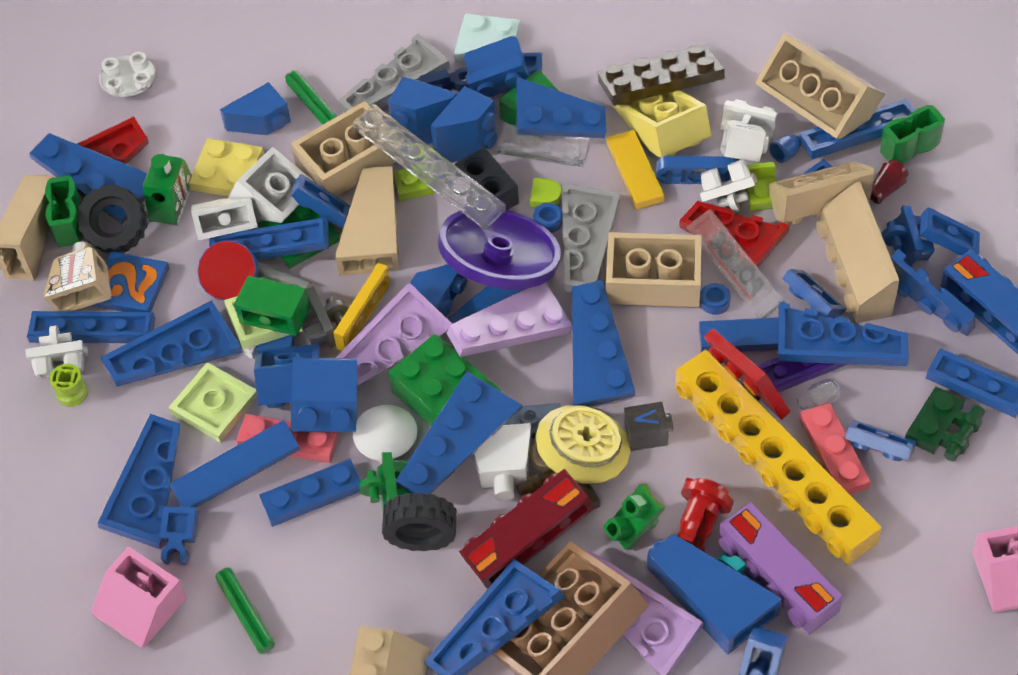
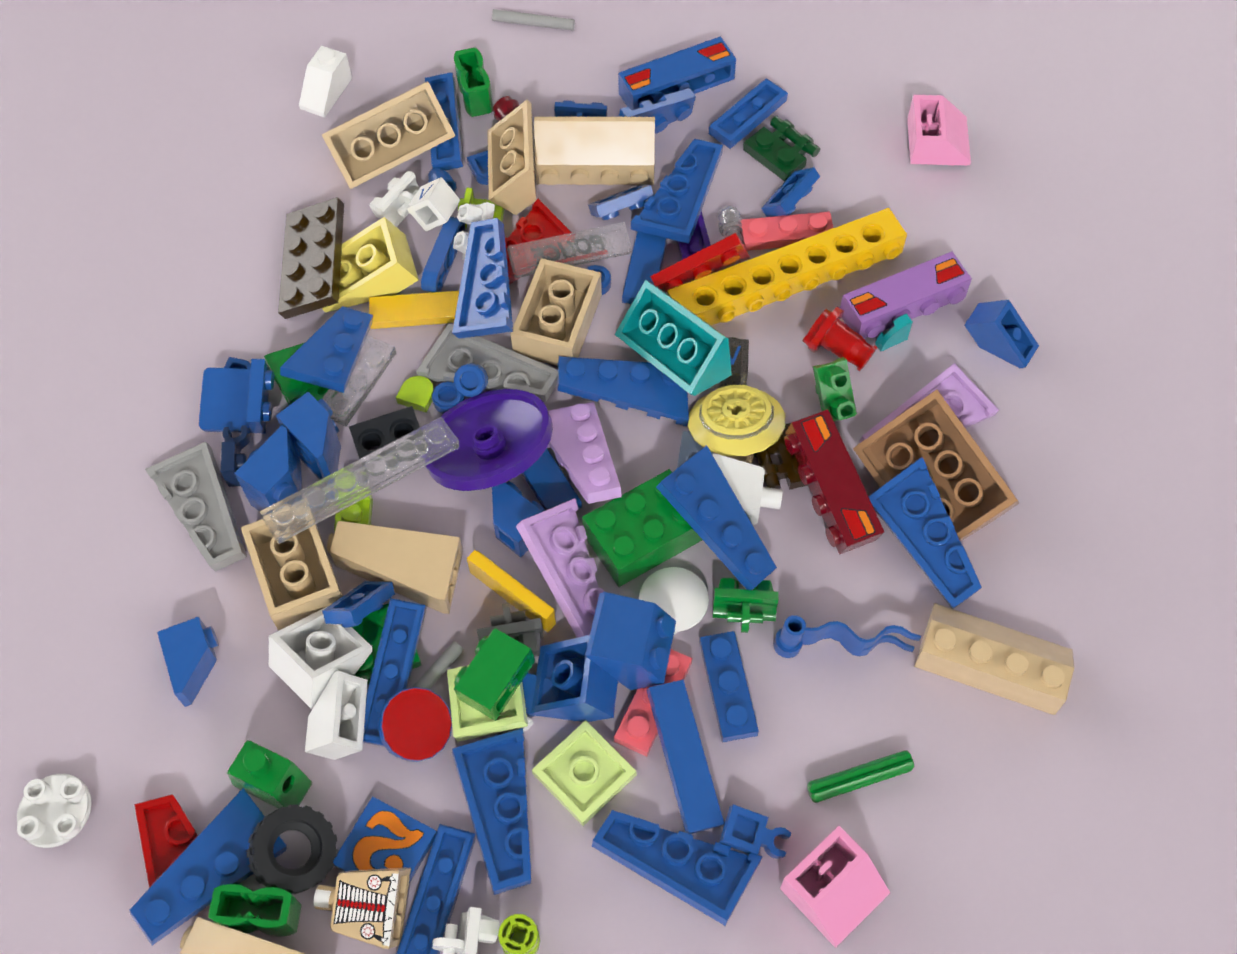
camera: 80 degrees left, 5 degrees up
light yellow plate [189,138,264,197] -> none
green axle [285,70,337,125] -> none
black tyre [382,493,457,551] -> none
light aqua wing [454,14,520,62] -> none
blue slope [647,534,781,655] -> none
blue plate [920,207,980,256] -> none
none -> white slope [299,45,352,117]
none -> wing [452,218,513,339]
none -> blue tile [454,363,488,397]
none -> teal slope [614,280,732,396]
none -> blue flag [773,615,922,658]

